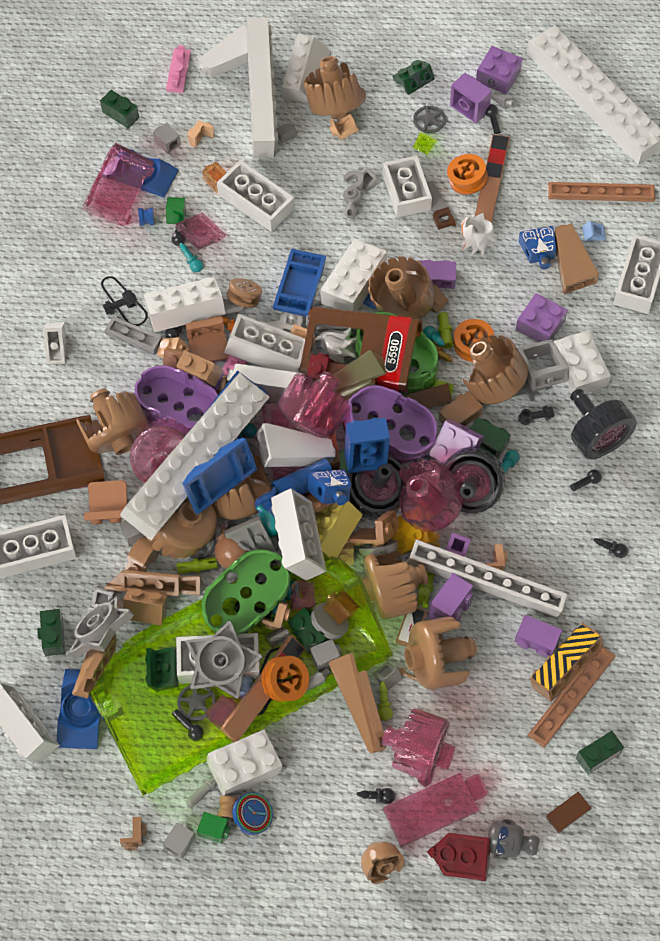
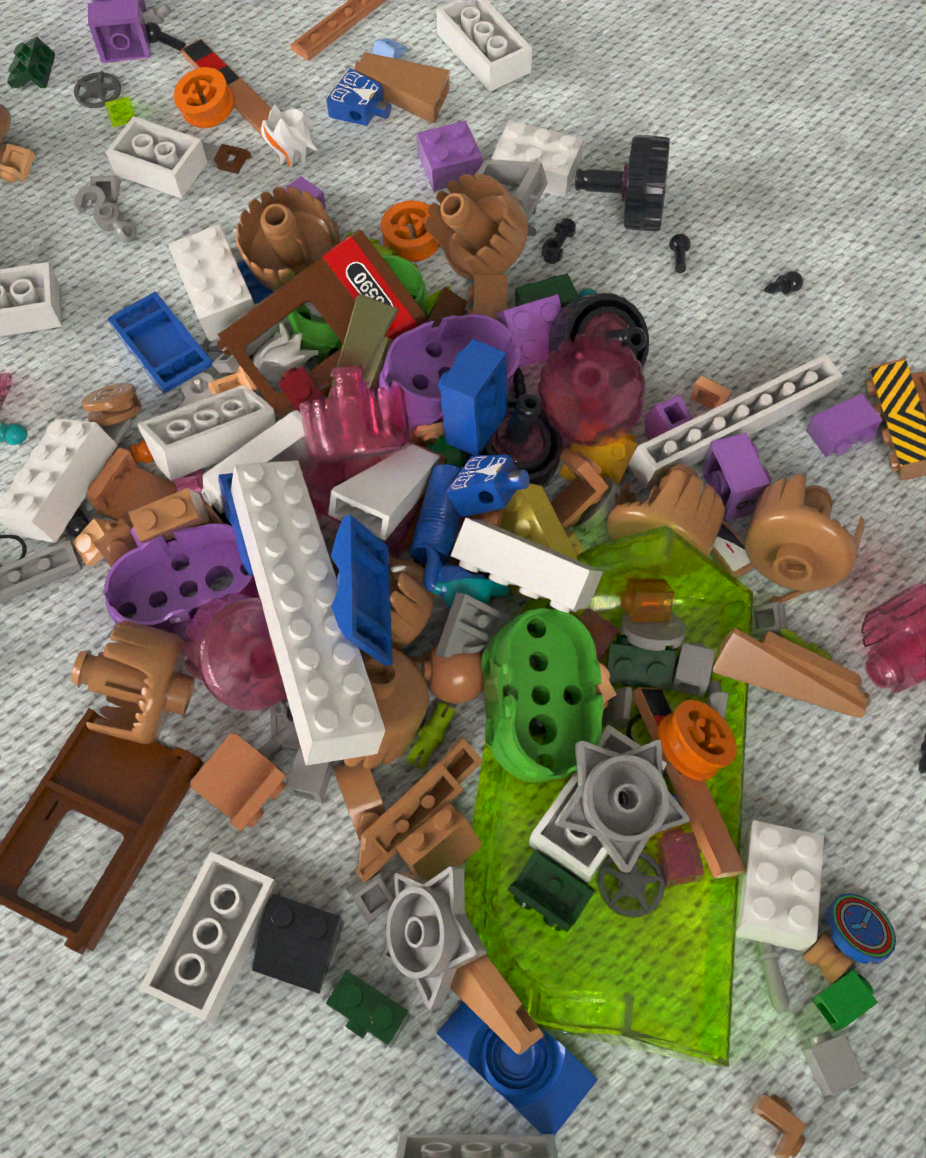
camera: 50 degrees left, 0 degrees up
black bar [171,709,204,741] -> none
none -> black slope [252,894,345,994]

